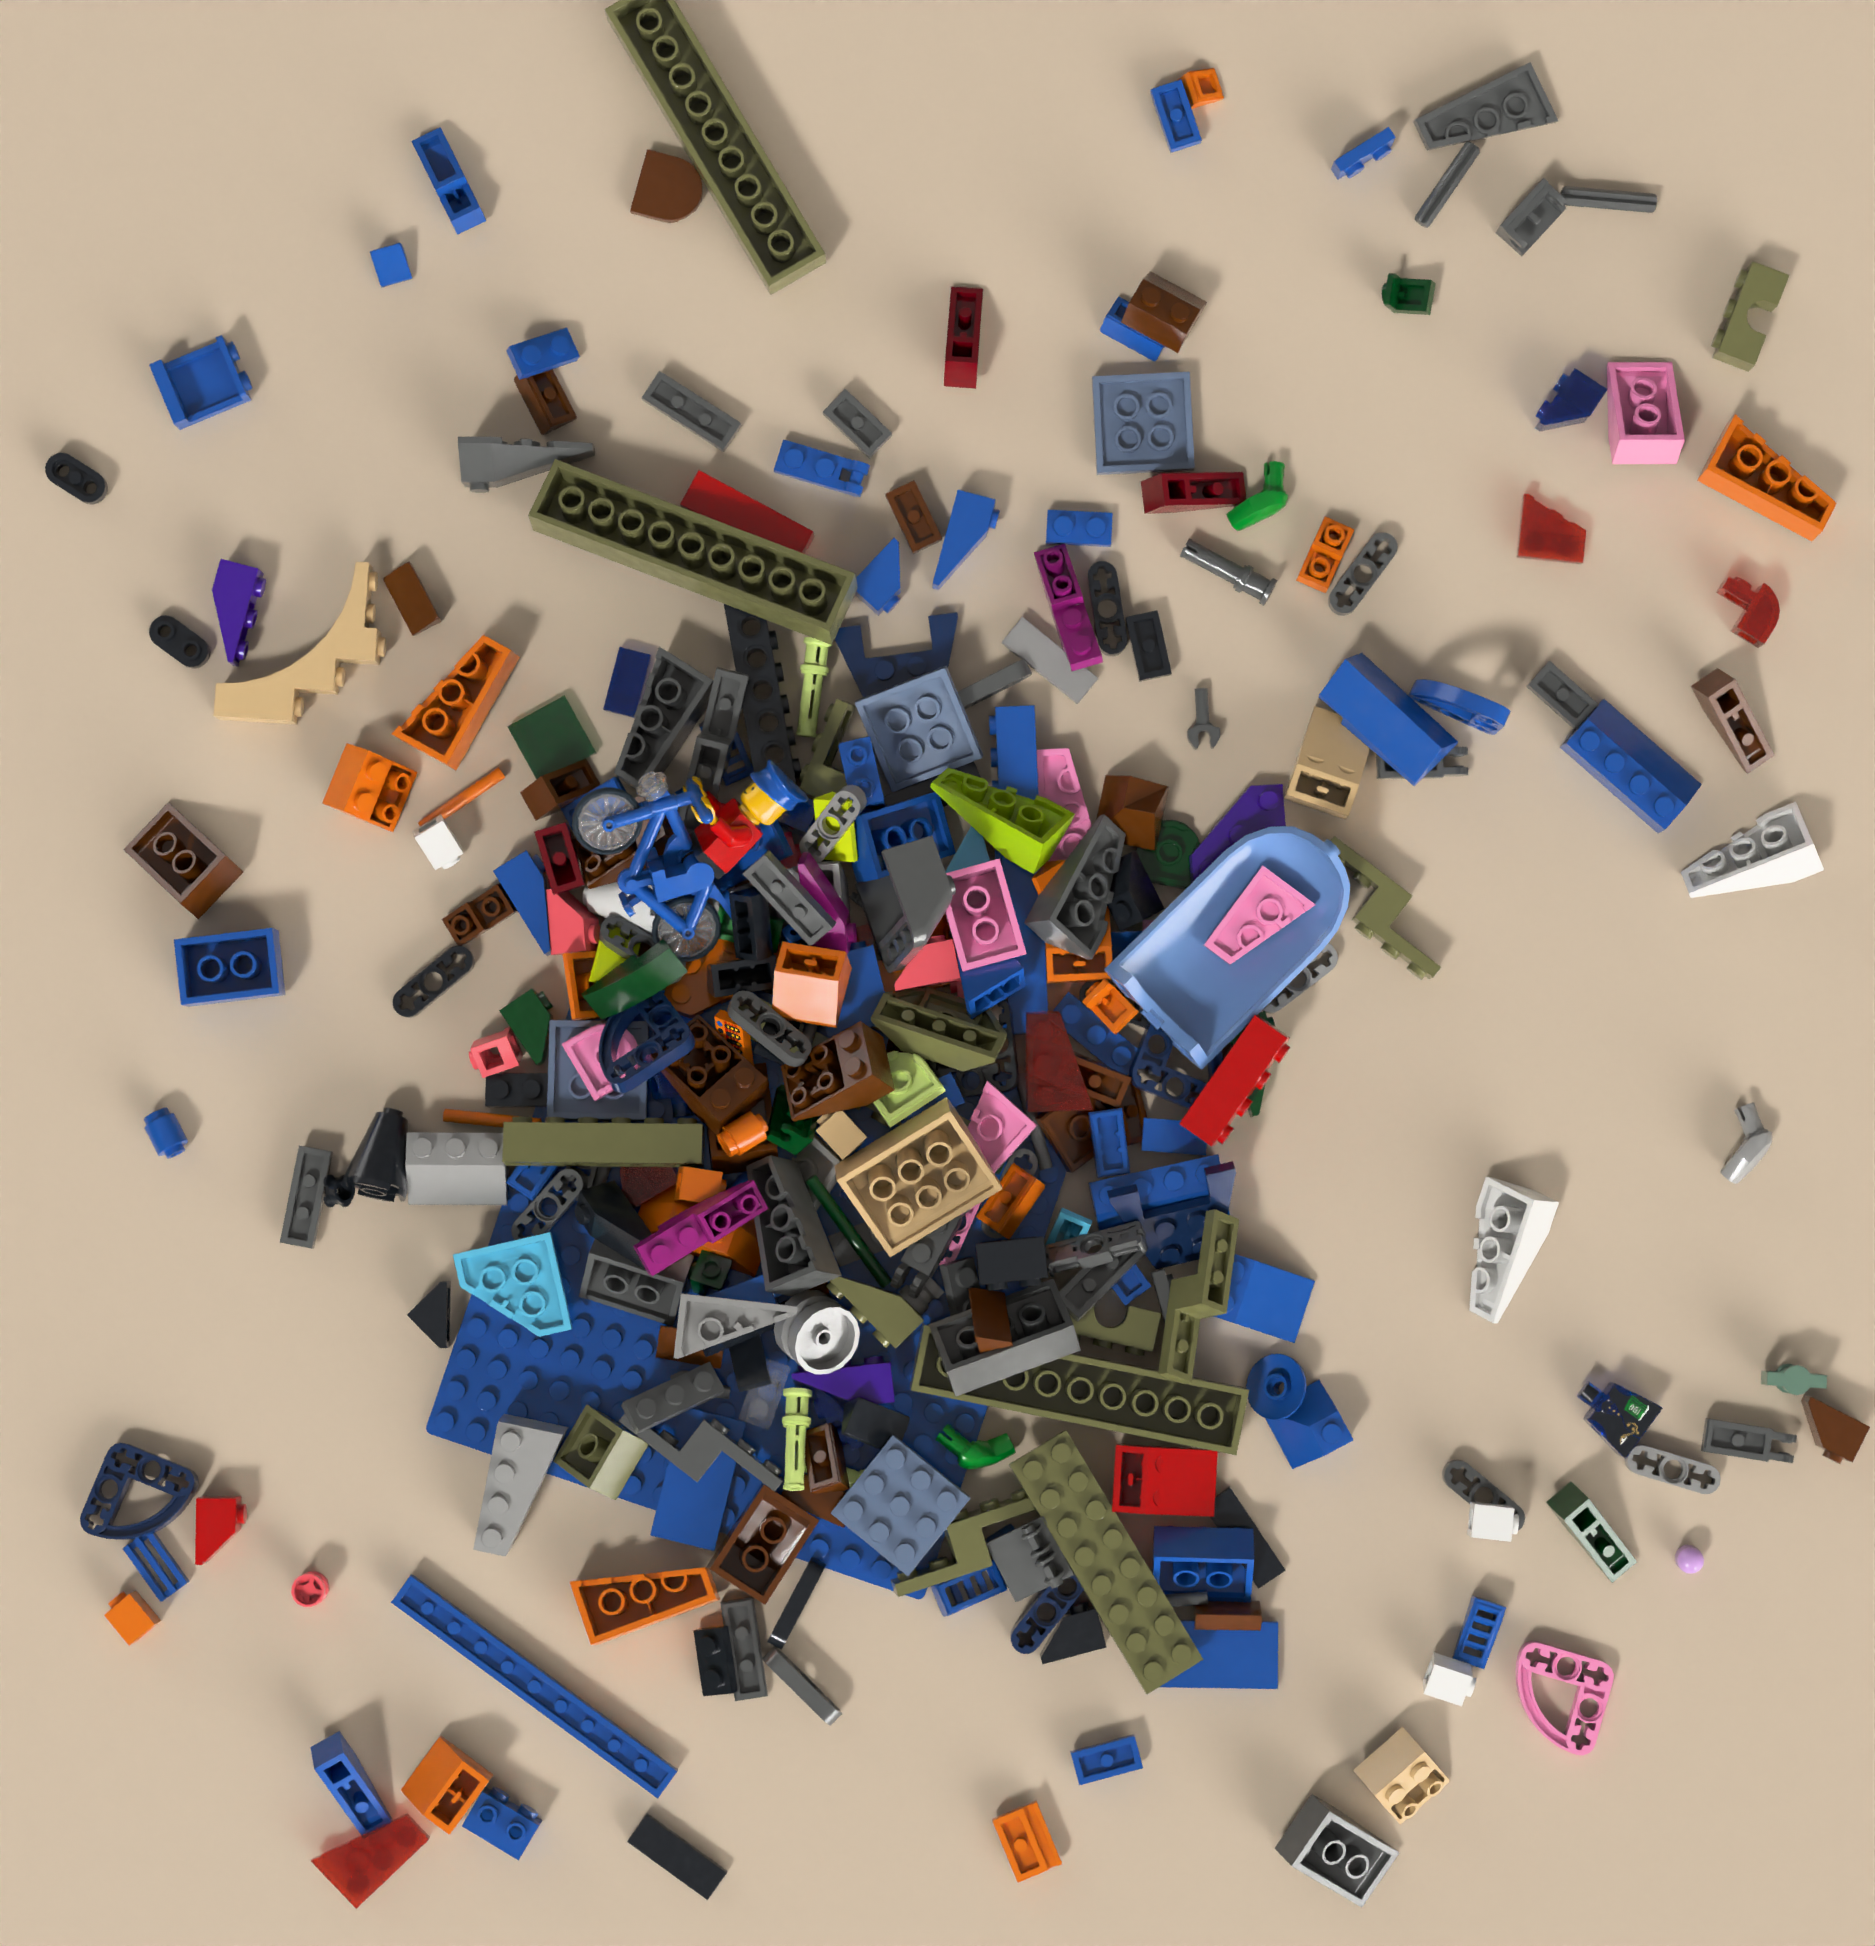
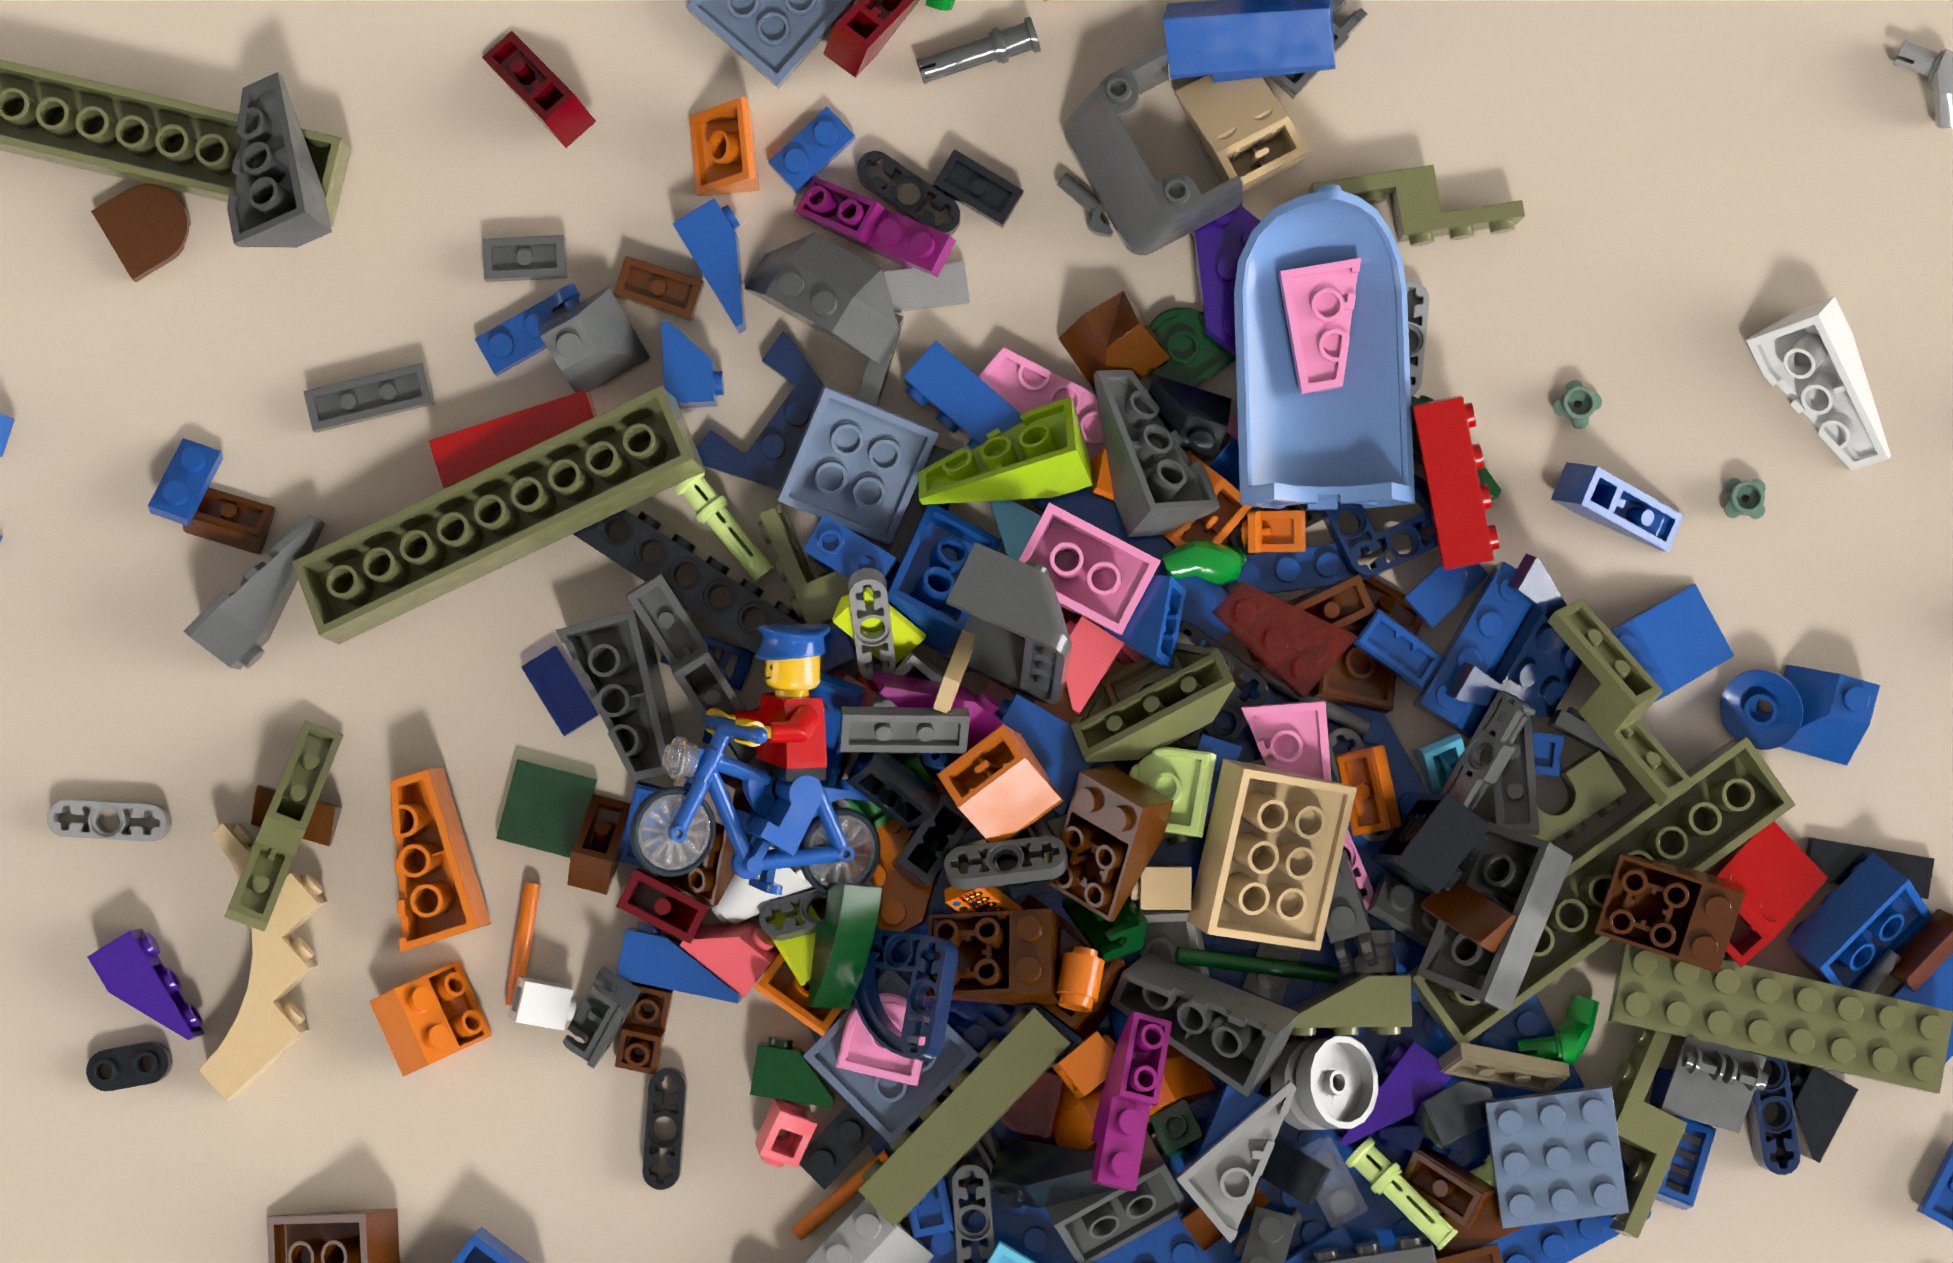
camera: 45 degrees left, 0 degrees up
none -> light grey beam [47,800,172,841]
none -> olive bracket [224,720,343,931]
none -> dark grey wedge [227,72,332,248]
none -> dark grey slope [538,287,650,392]
none -> dark grey hinge [563,966,642,1069]
none -> orange slope [689,97,760,196]
none -> dark grey wedge [744,233,900,365]
none -> tan tile [933,630,977,714]
none -> dark grey windscreen [1064,47,1243,255]
none -> green arm [1160,539,1247,585]
none -> dark tan tile [1438,1042,1570,1093]
none -> slope [1551,462,1684,552]
none -> sand green plate [1553,380,1602,429]
none -> reddish brown slope [1594,853,1745,973]
none -> sand green plate [1724,478,1766,519]

